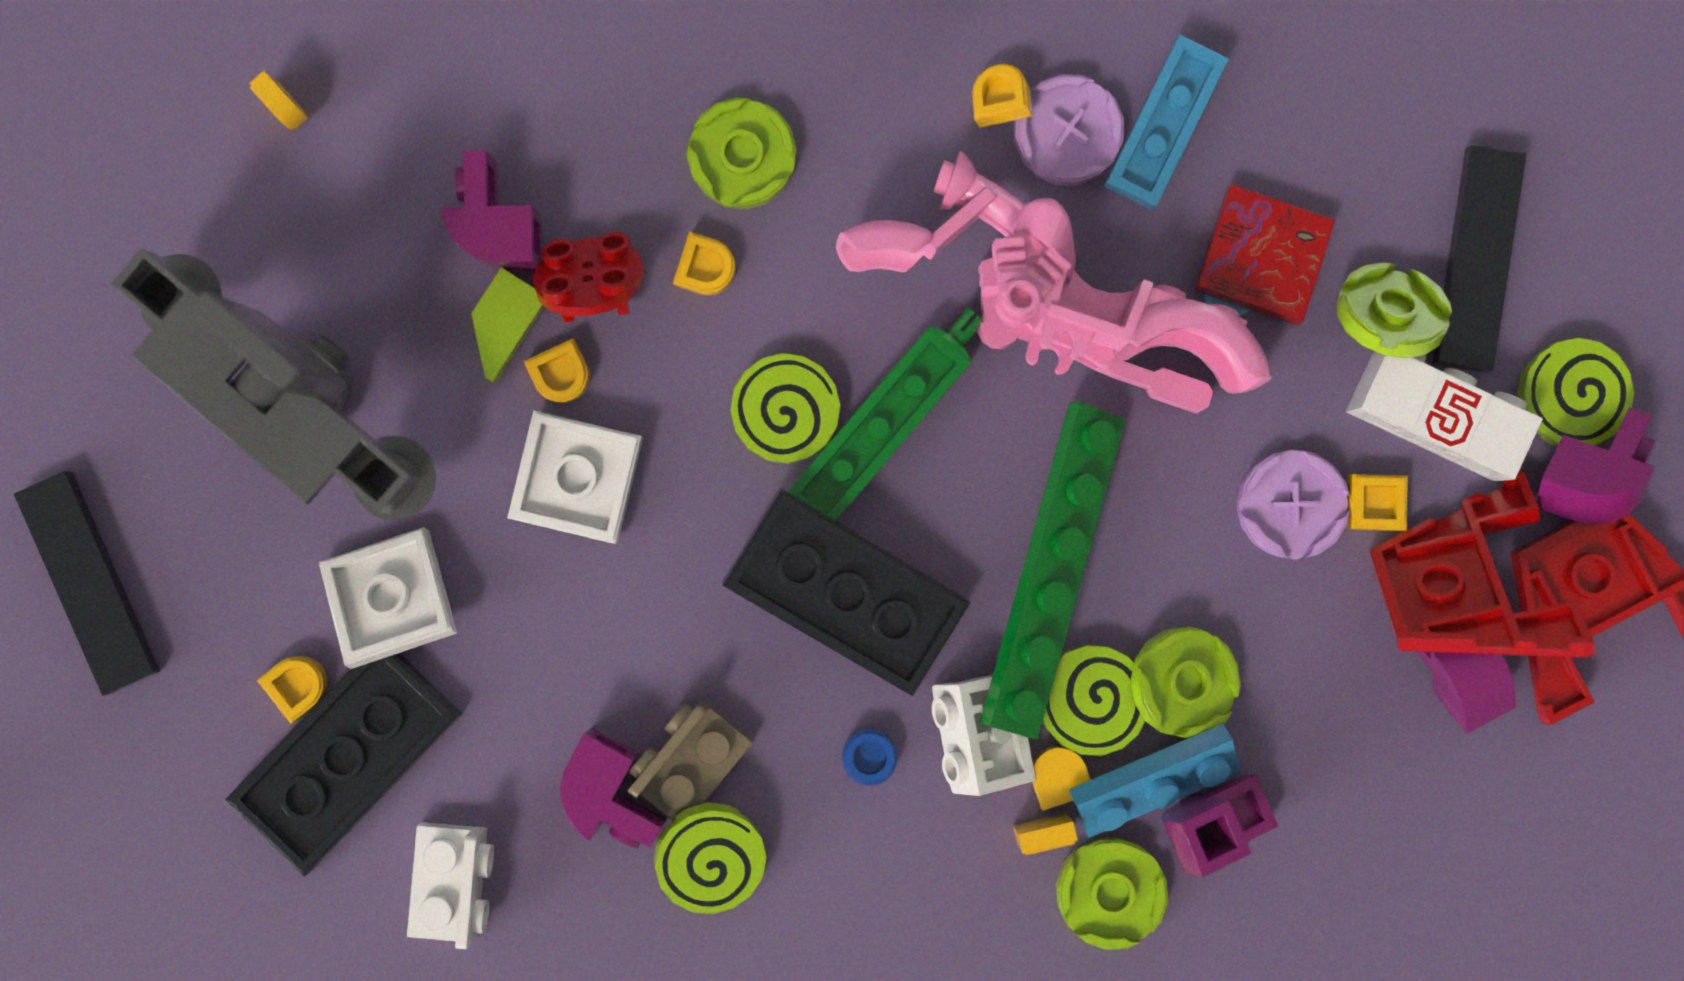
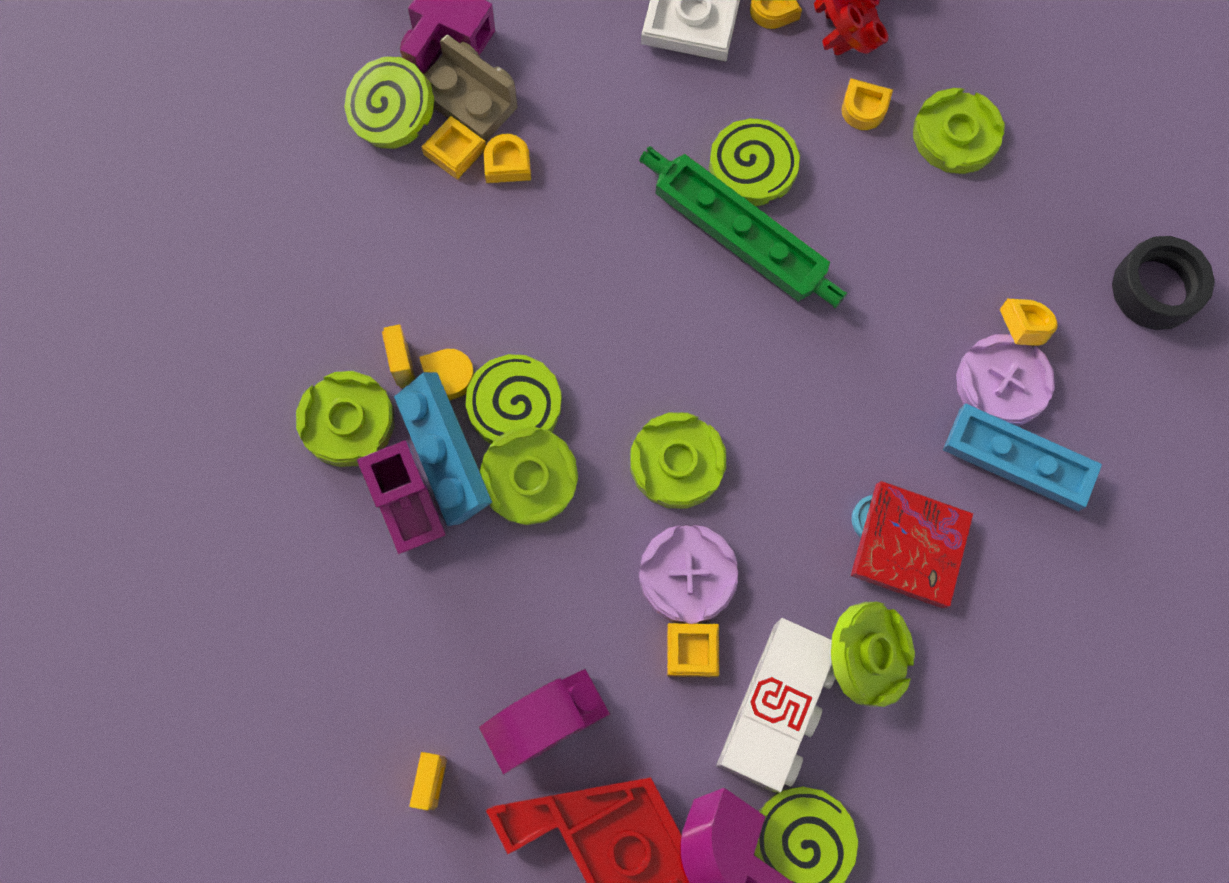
camera: 85 degrees right, 15 degrees down
black tile [722,487,971,696] -> none
bright pink piece [836,151,1272,414] -> none
blue tile [842,728,898,785] -> none
white bracket [932,674,1036,796] -> none
green plate [980,402,1126,740] -> none
red wing [1369,471,1595,657] -> none
black tile [1433,145,1526,372] -> none
none -> yellow tile [409,752,447,810]
none -> yellow tile [421,116,486,180]
none -> yellow tile [484,134,531,183]
none -> lime tile [630,412,726,509]

